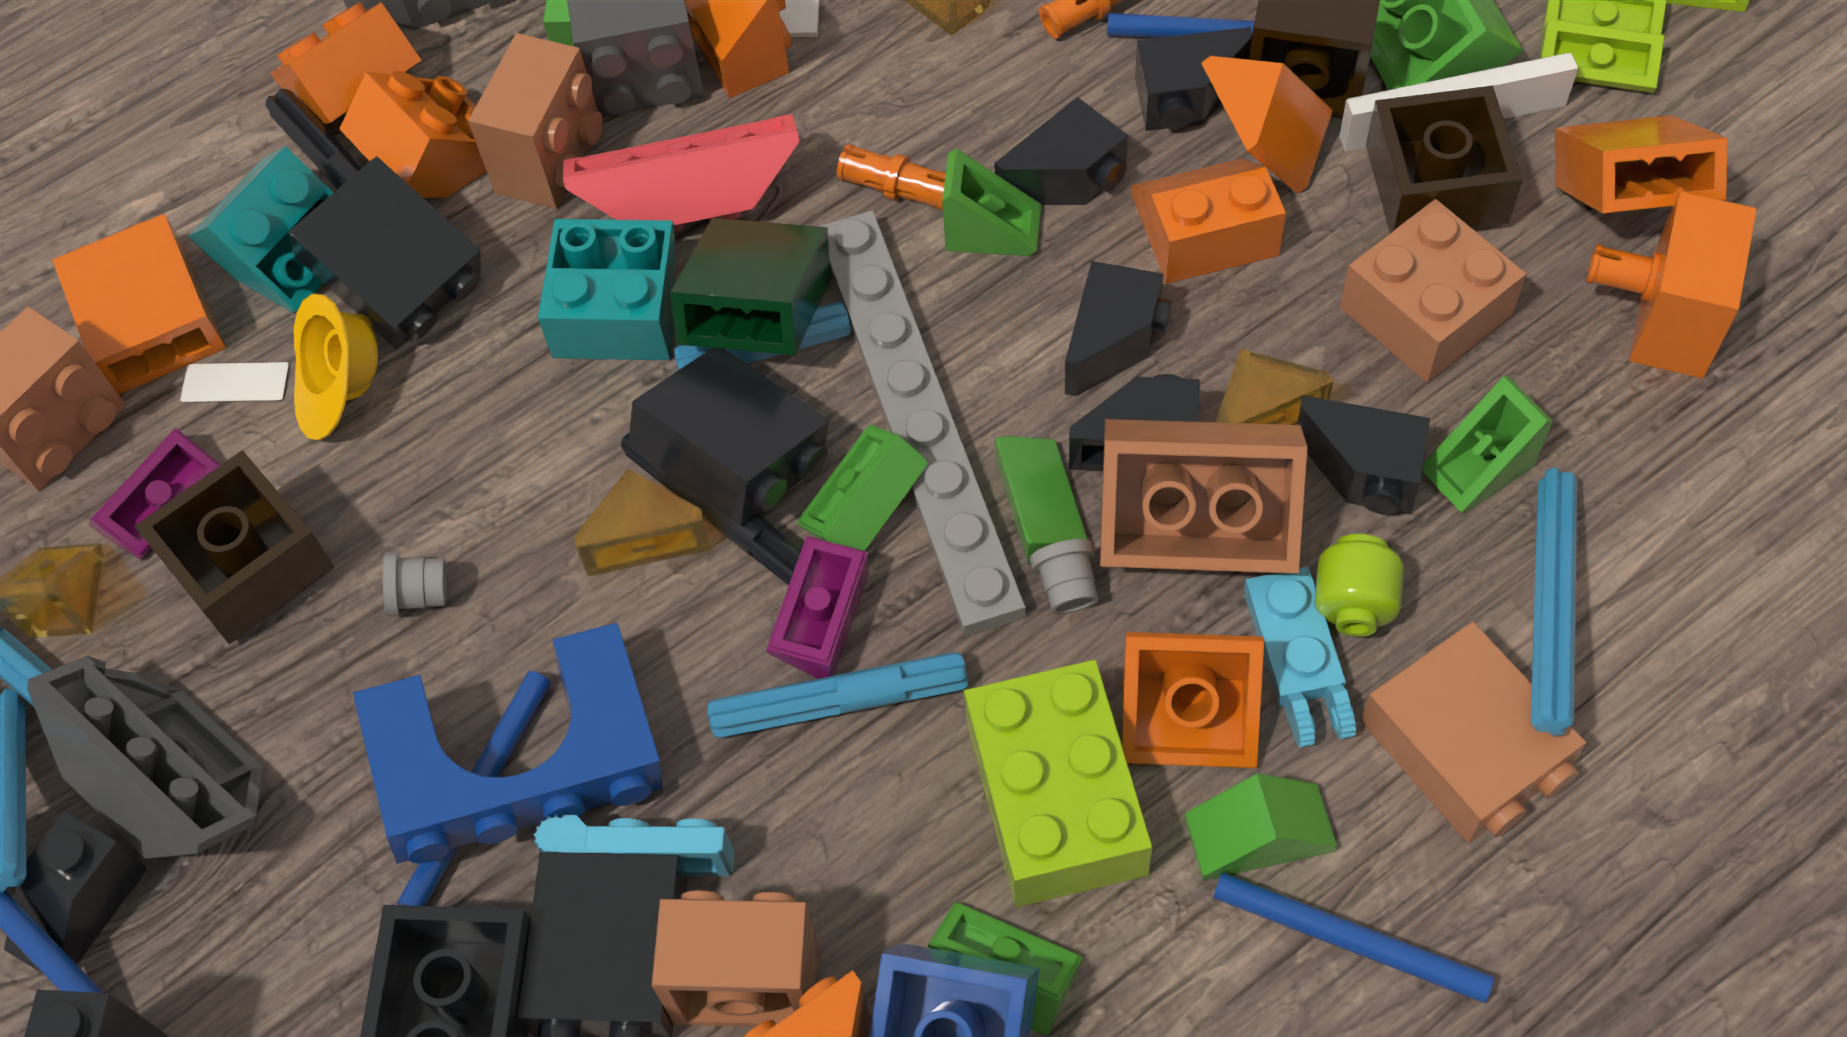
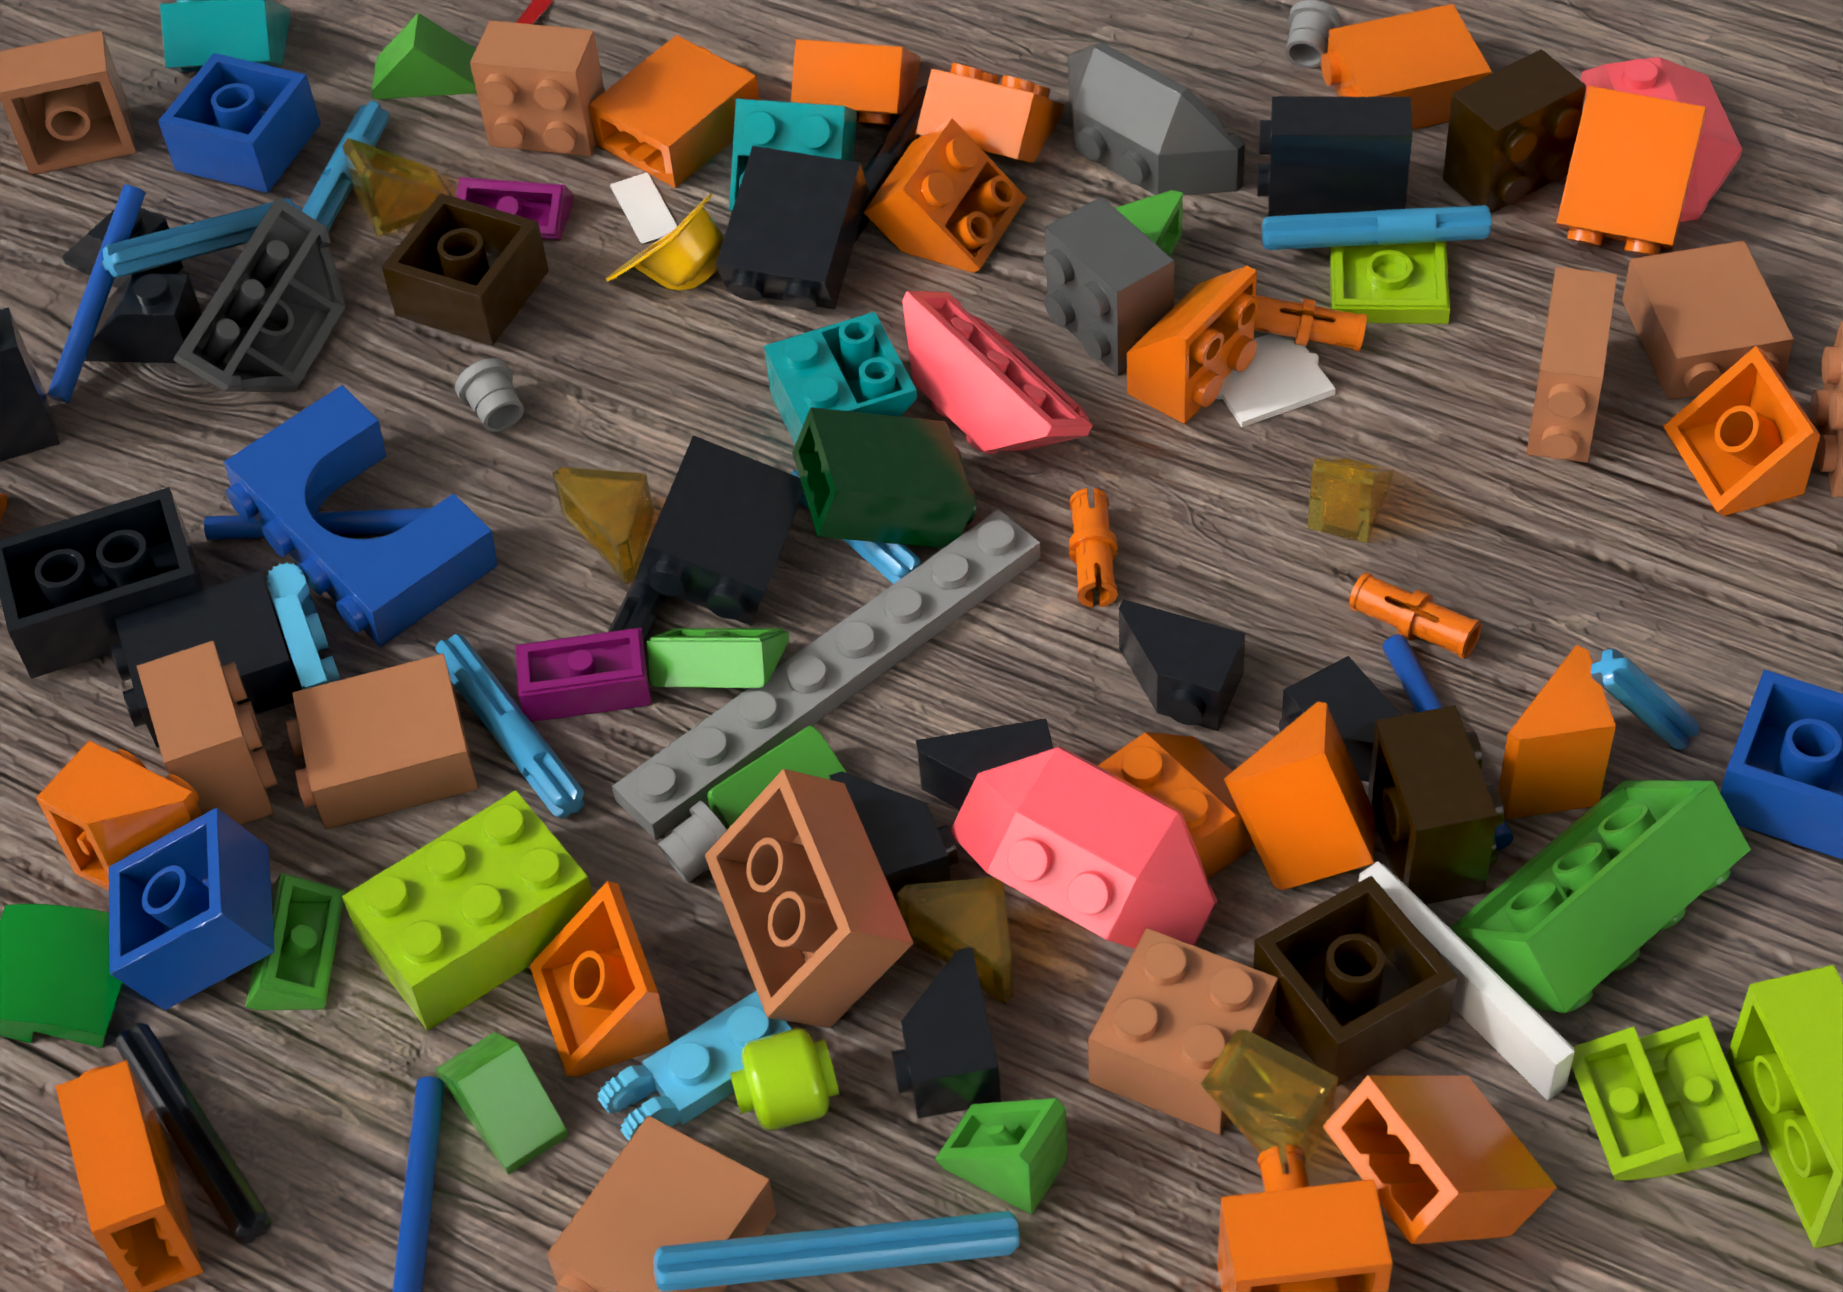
camera: 65 degrees right, 10 degrees down
nougat brick [468,33,603,209] -> none
bright green slope [942,148,1041,256] -> none
none -> nougat brick [286,653,478,830]
none -> orange slope [791,39,921,126]
none -> coral wedge [950,746,1218,949]
none -> clear yellow slope [1200,1029,1339,1174]

